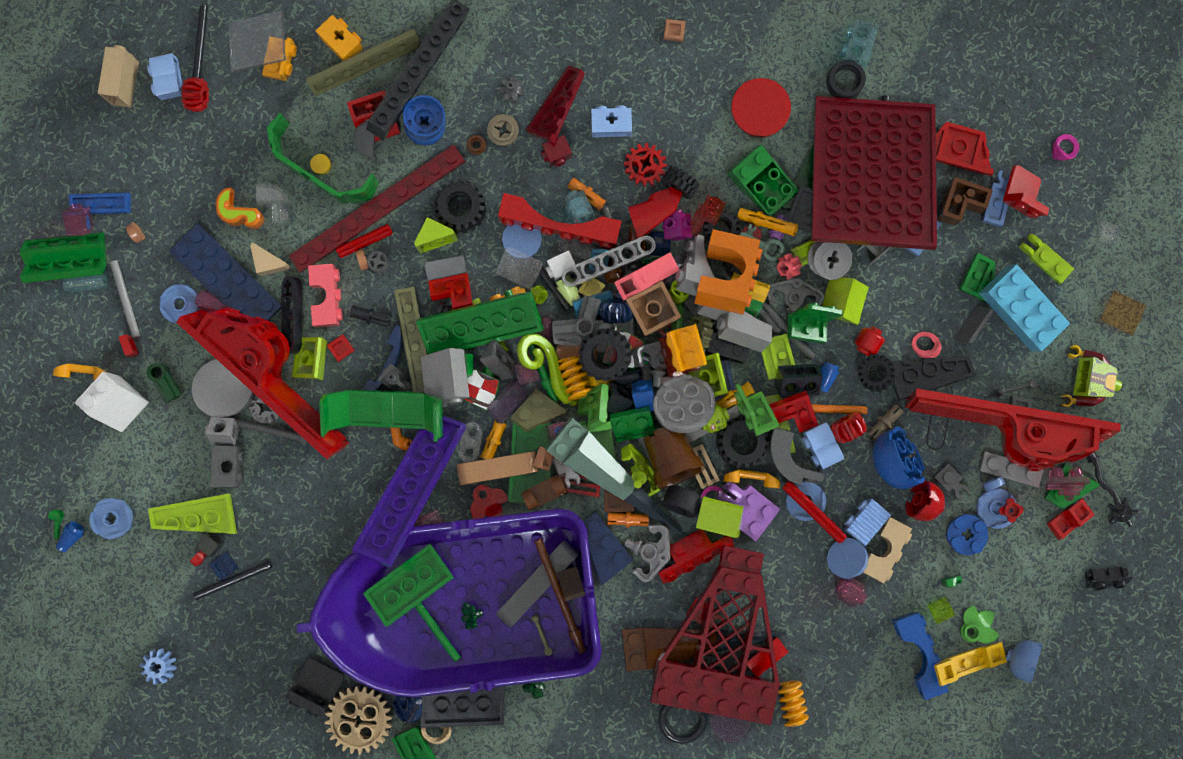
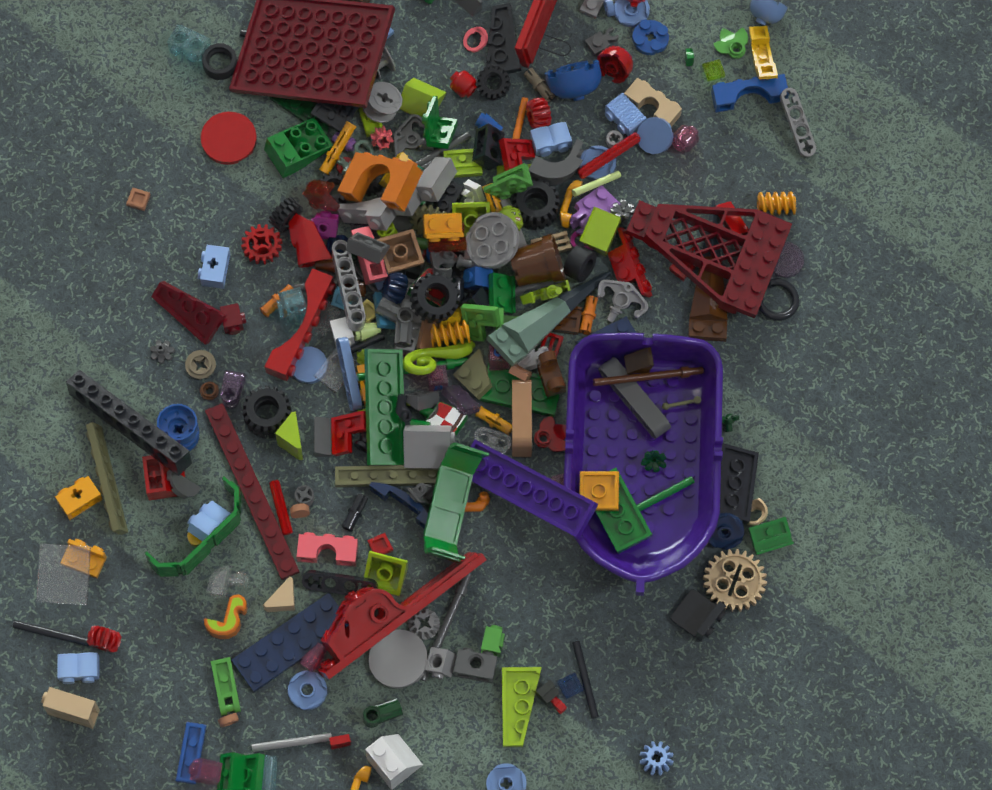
camera: 80 degrees left, 15 degrees down
none -> light blue brick [187,501,231,541]
none -> bright green plate [211,657,241,716]
none -> clear purple piece [220,370,246,409]
none -> medium blue beam [336,337,362,411]
none -> dark grey slope [346,232,390,264]
none -> black arm [395,394,412,422]
none -> white tile [461,179,485,203]
none -> bright green window [481,625,505,657]
none -> yellowish green bar [572,171,621,197]
none -> light orange tile [579,471,619,511]
none -> light grey bush [606,130,623,148]
none -> dark grey plant [610,200,635,222]
none -> light grey beam [780,88,816,158]

